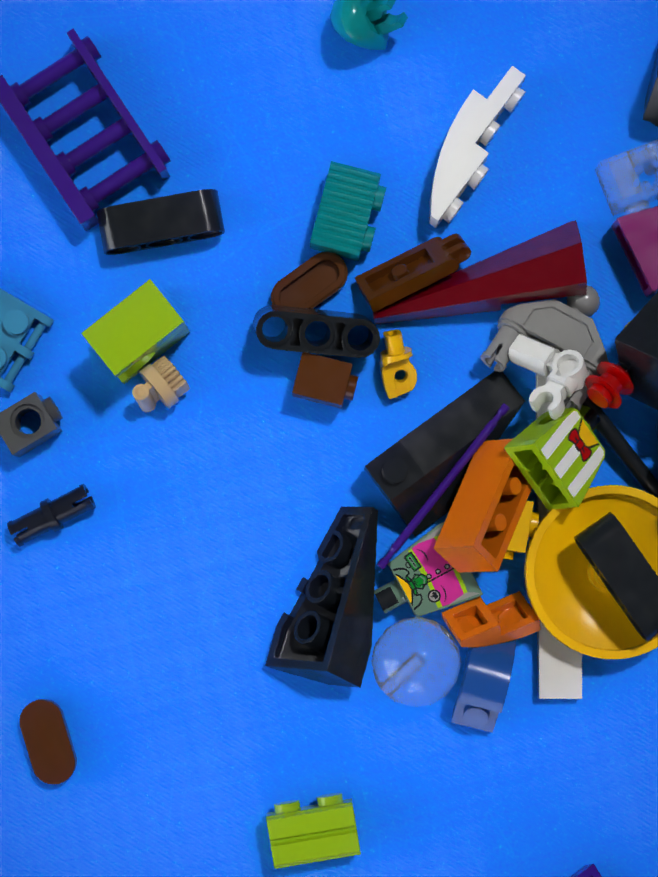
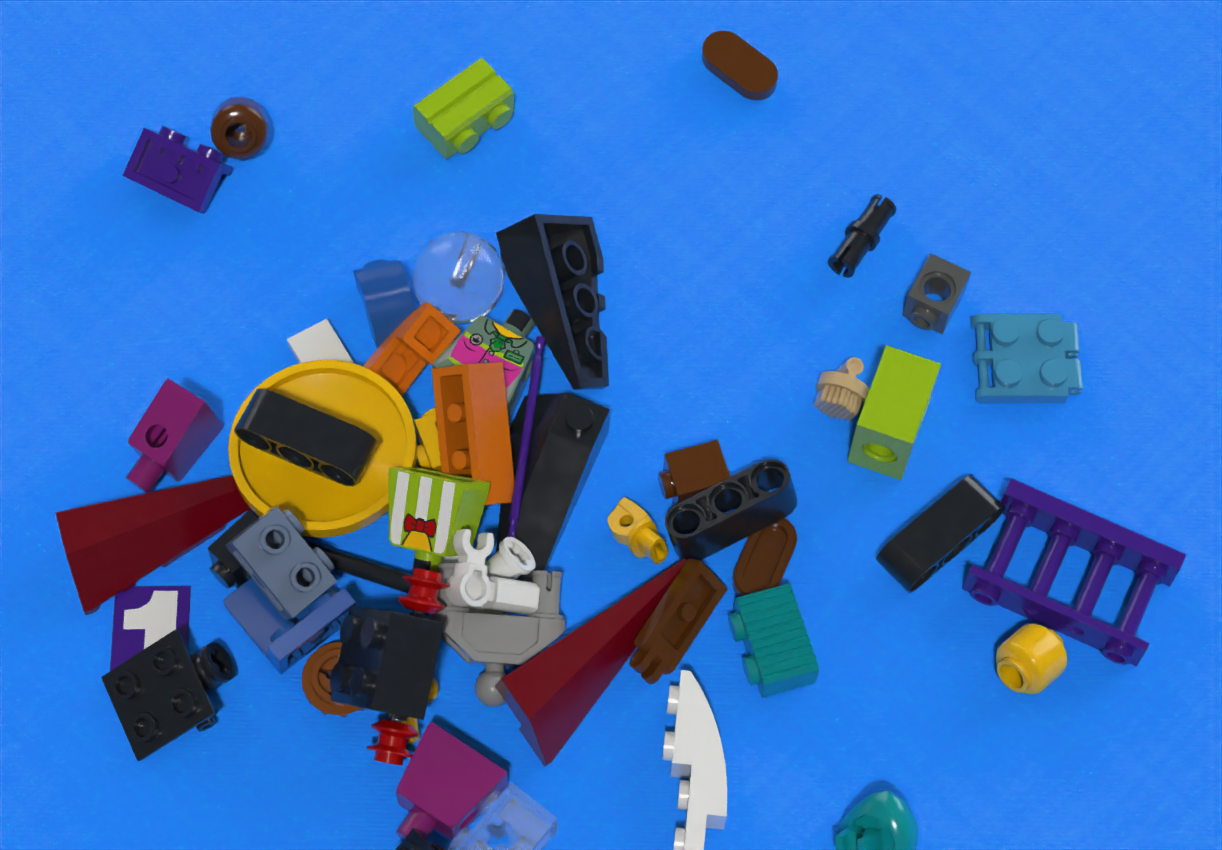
camera: 145 degrees right, 20 degrees down
none -> white bush [485,537,536,580]
none -> yellow head [996,624,1068,694]

